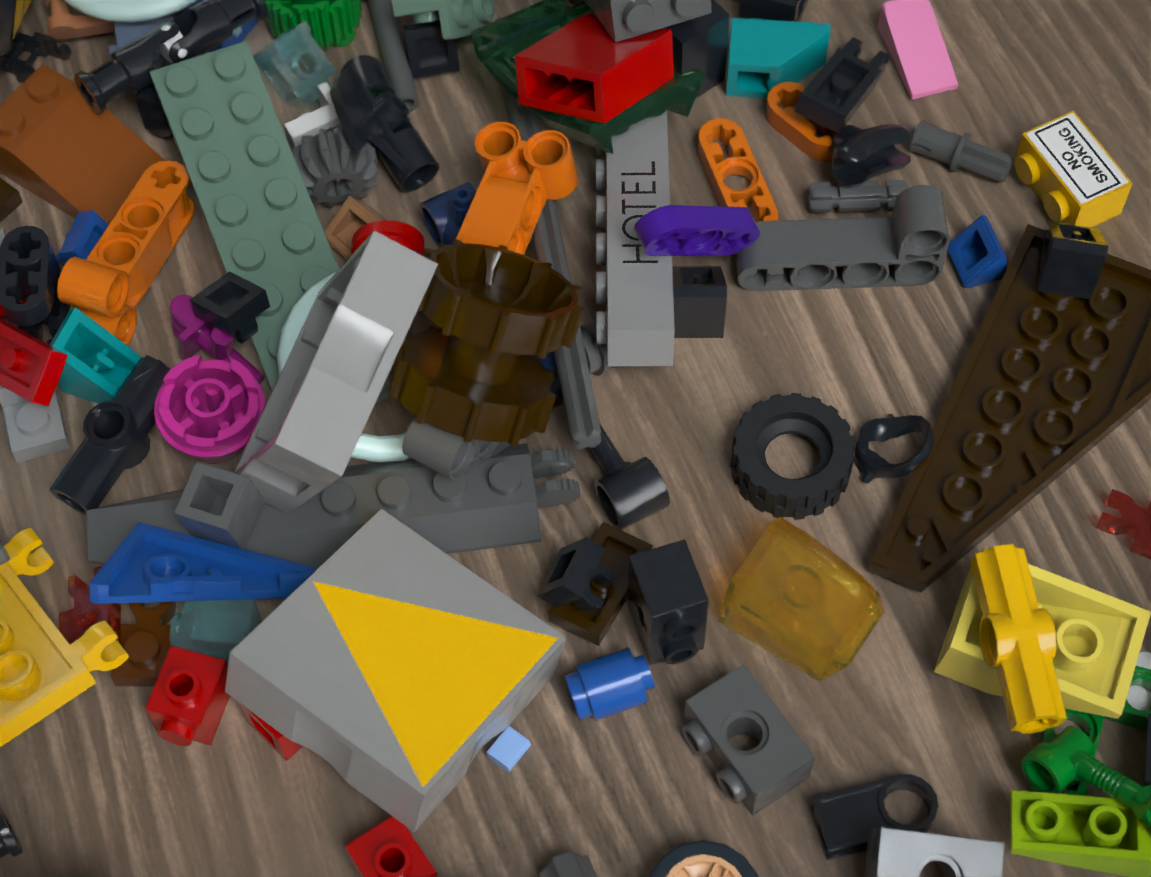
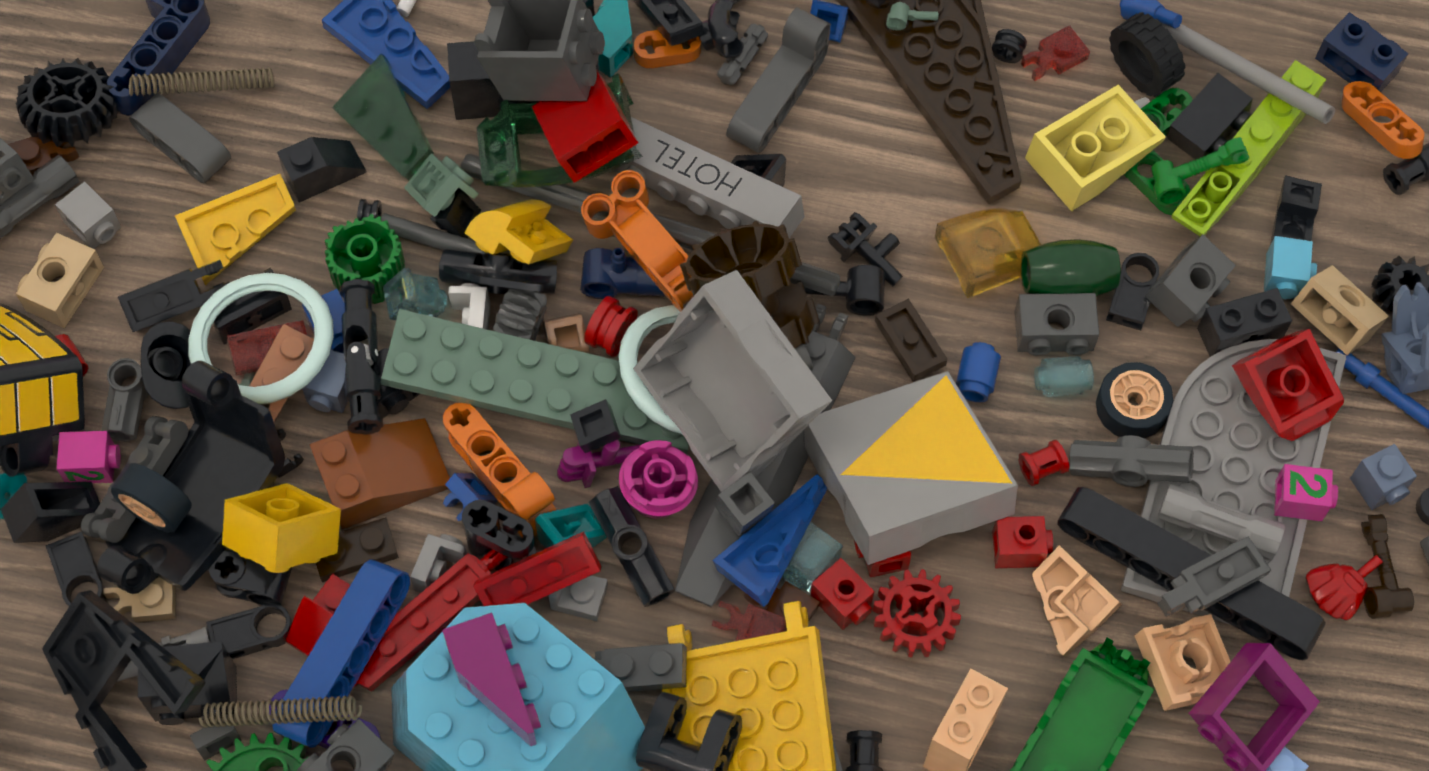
camera: 60 degrees left, 5 degrees up
black tile [538,537,616,611] -> none
black brick [628,539,709,665] -> none
dark purple beam [634,205,760,256] -> none
orange beam [697,118,778,222] -> none
black tyre [731,393,855,520] -> none
black piece [855,414,934,484] -> none
yellow piece [970,544,1067,734] -> none
none -> yellow brick [465,199,573,265]
none -> black arm [828,212,903,287]
none -> red gear [873,569,961,658]
none -> sand green hand [886,2,938,30]
none -> black bush [992,29,1027,63]
none -> red bush [1018,440,1070,486]
none -> dark green piece [1021,239,1121,297]
none -> clear light blue brick [1034,356,1094,397]

